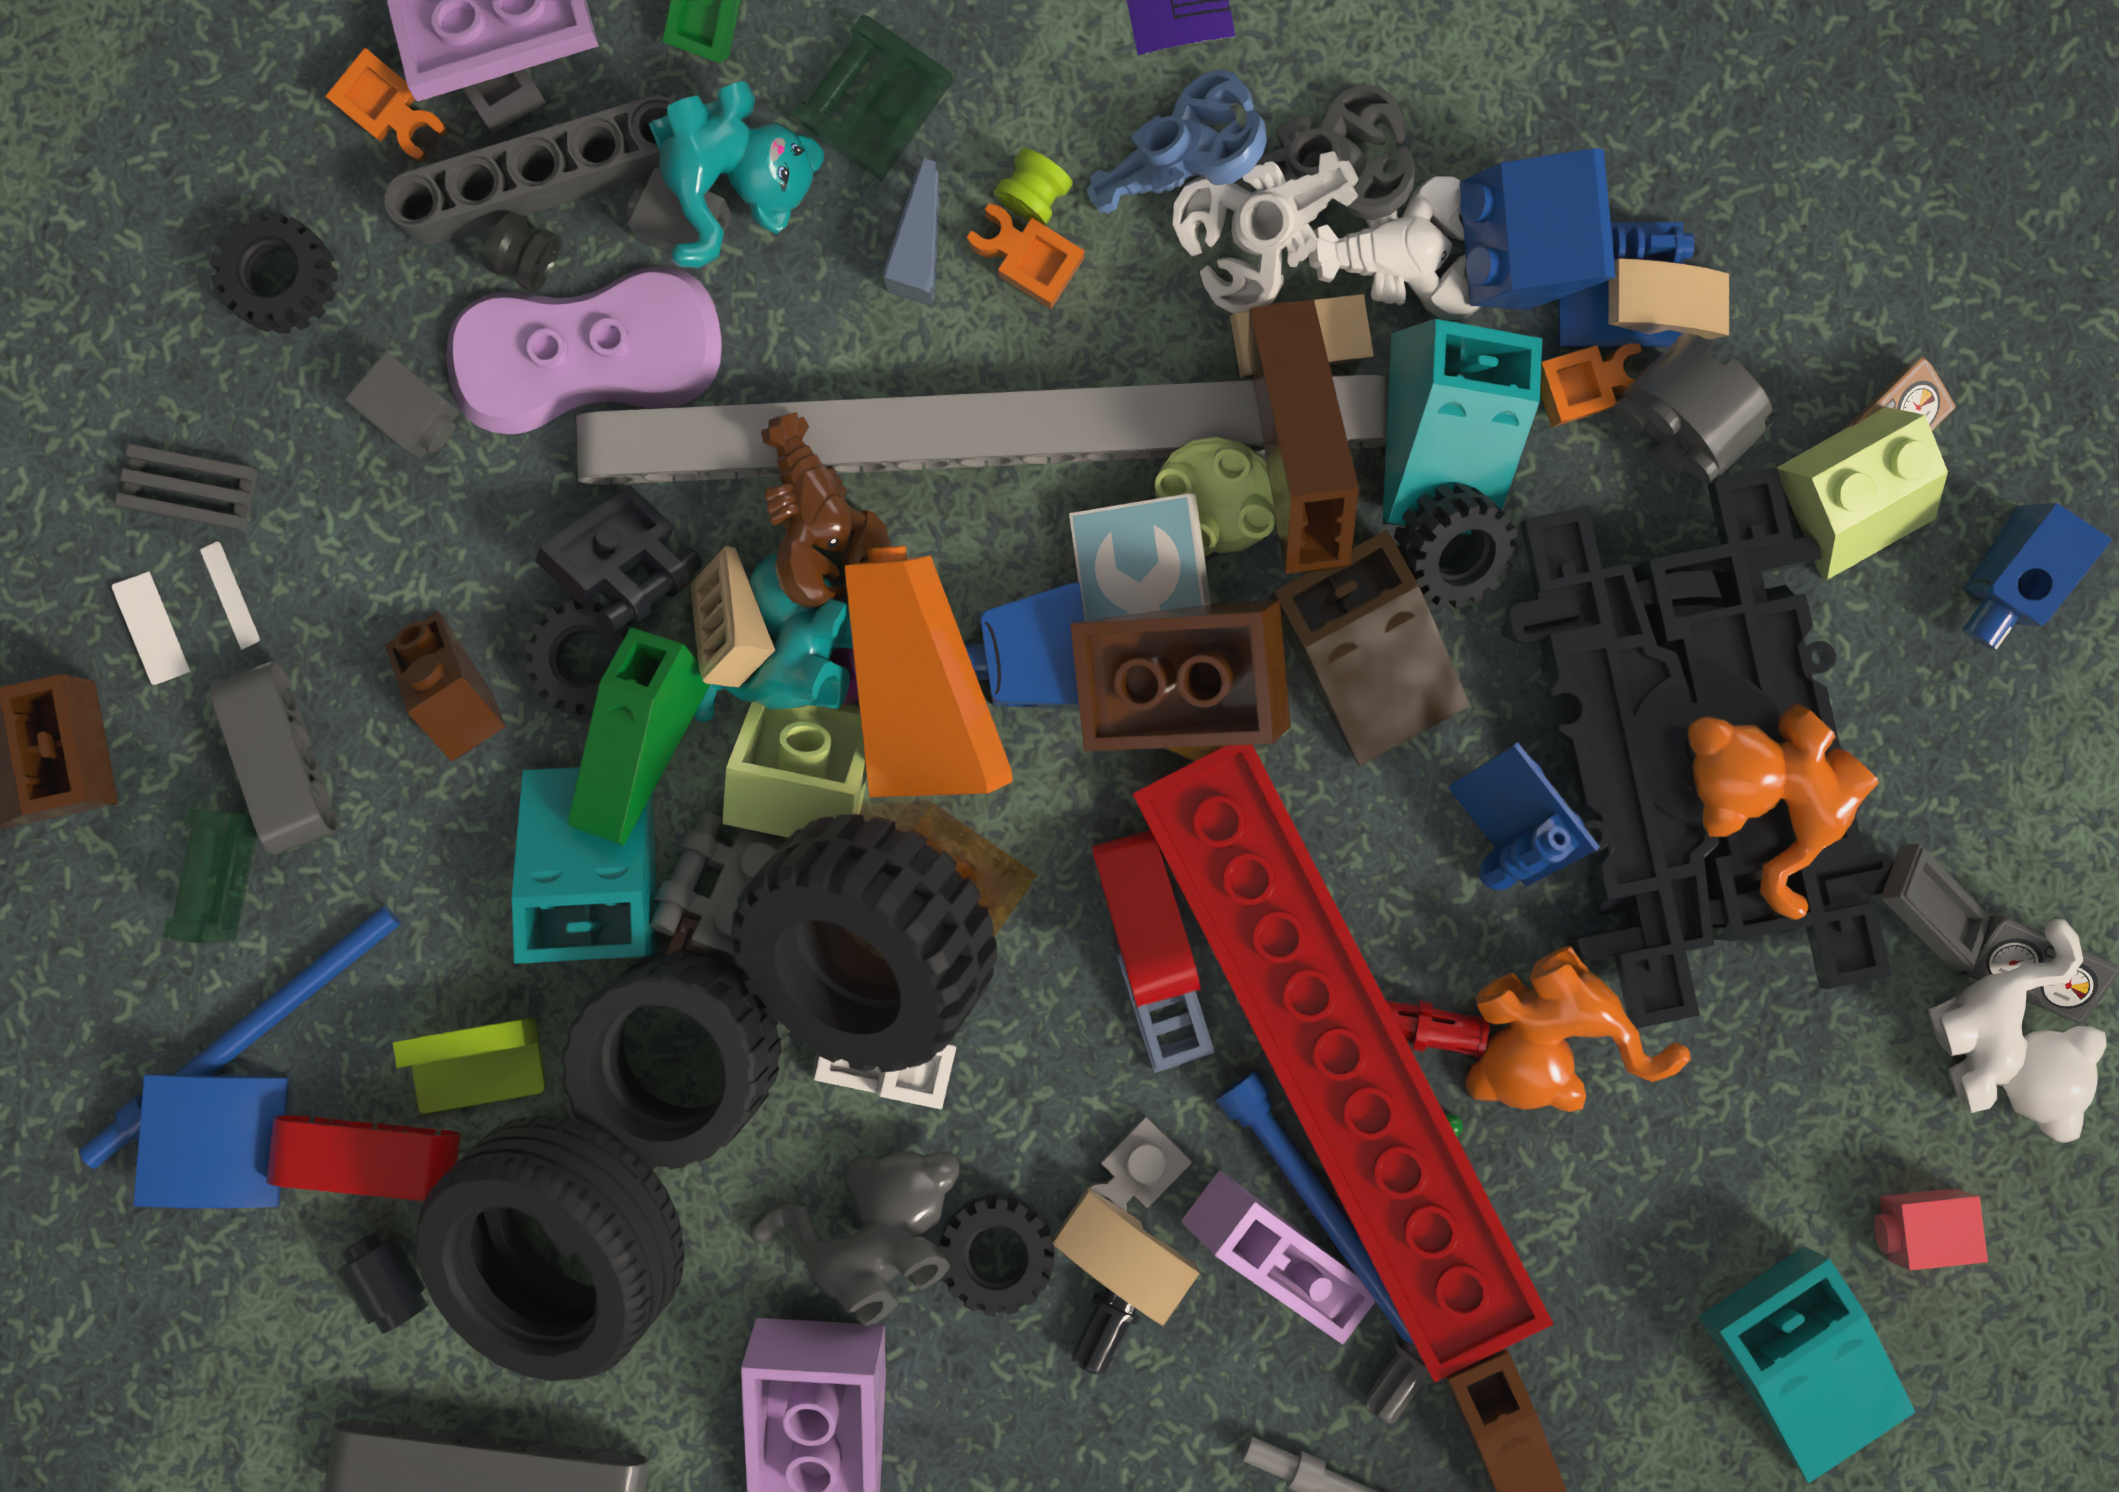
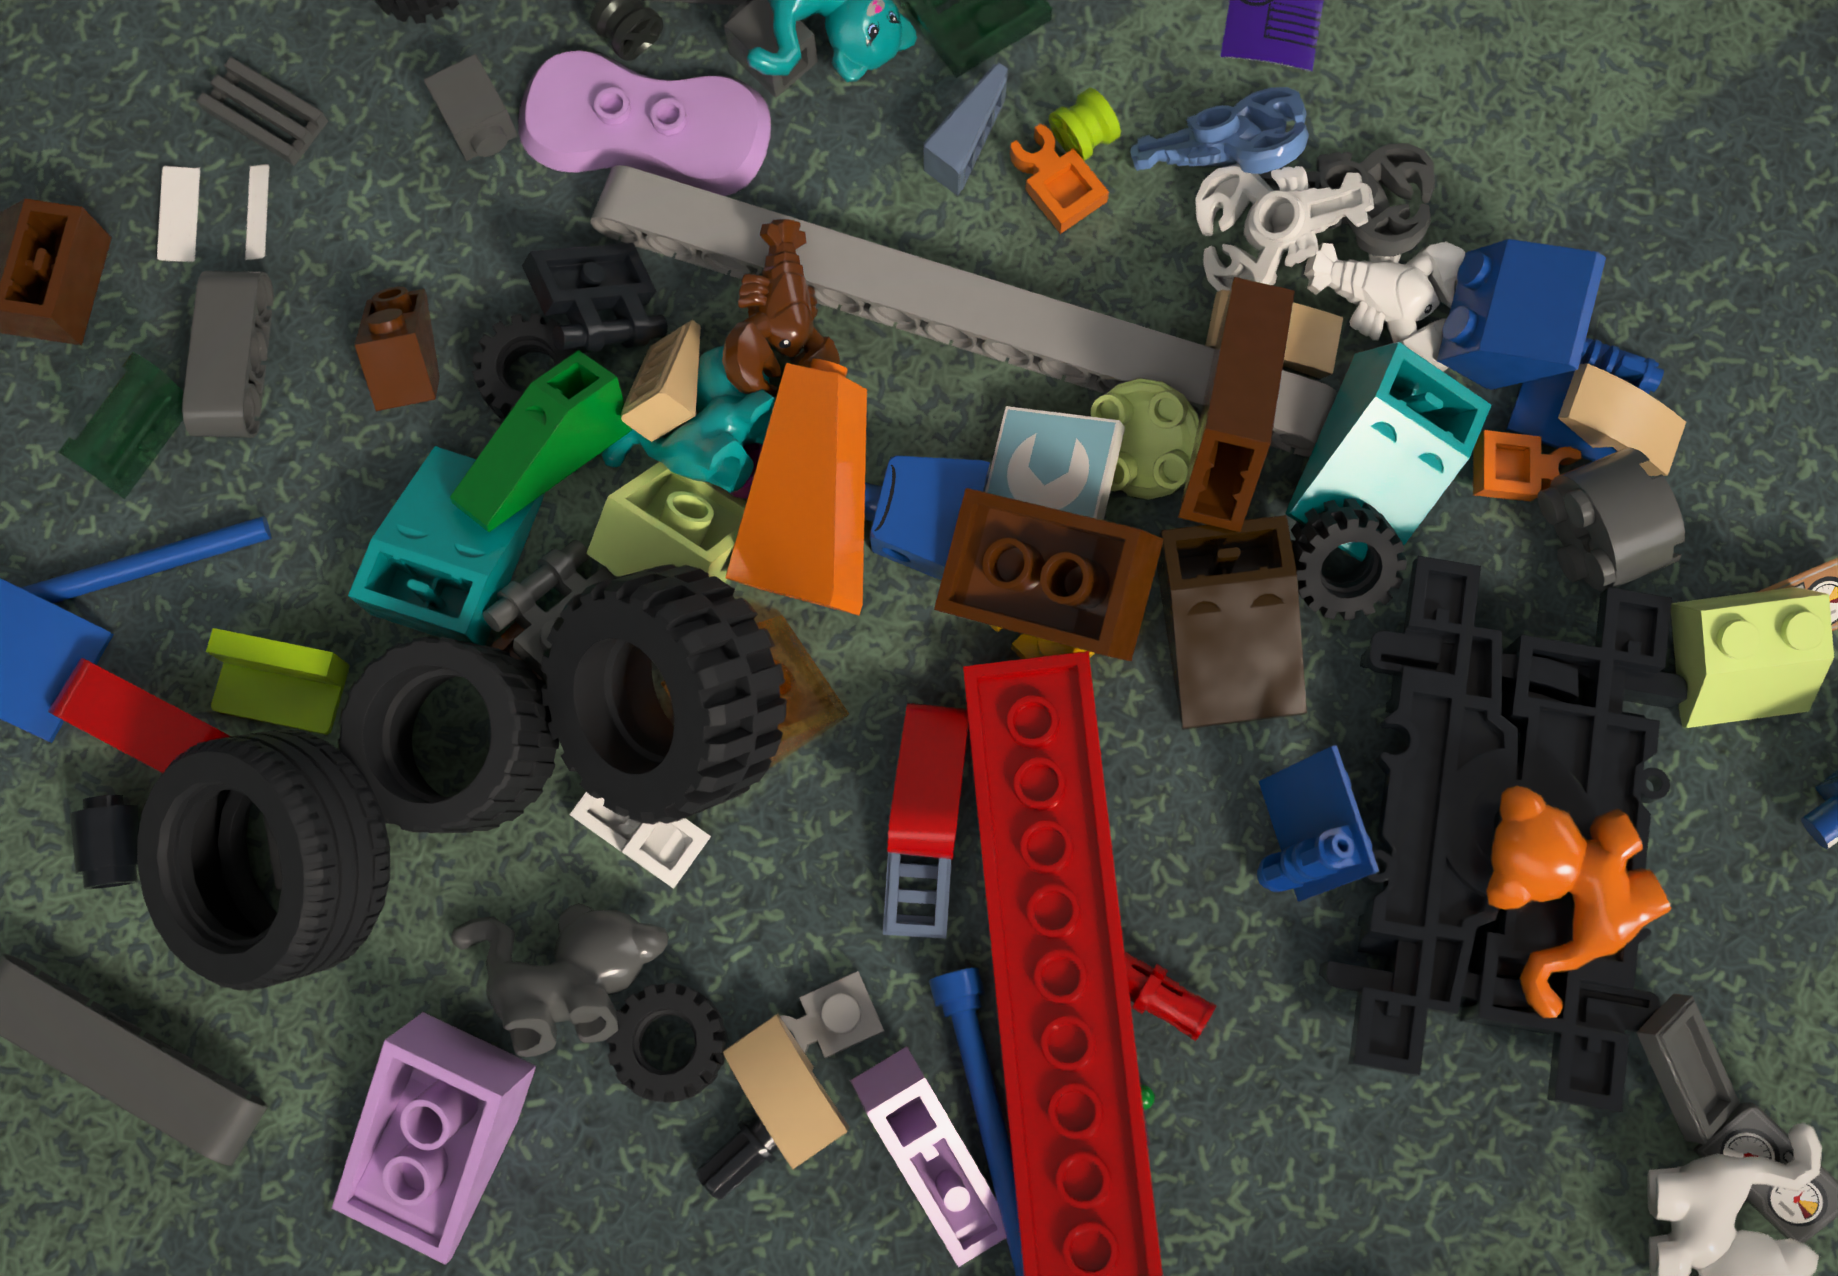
camera: 25 degrees right, 10 degrees down
orange animal [1465,946,1691,1112] -> none

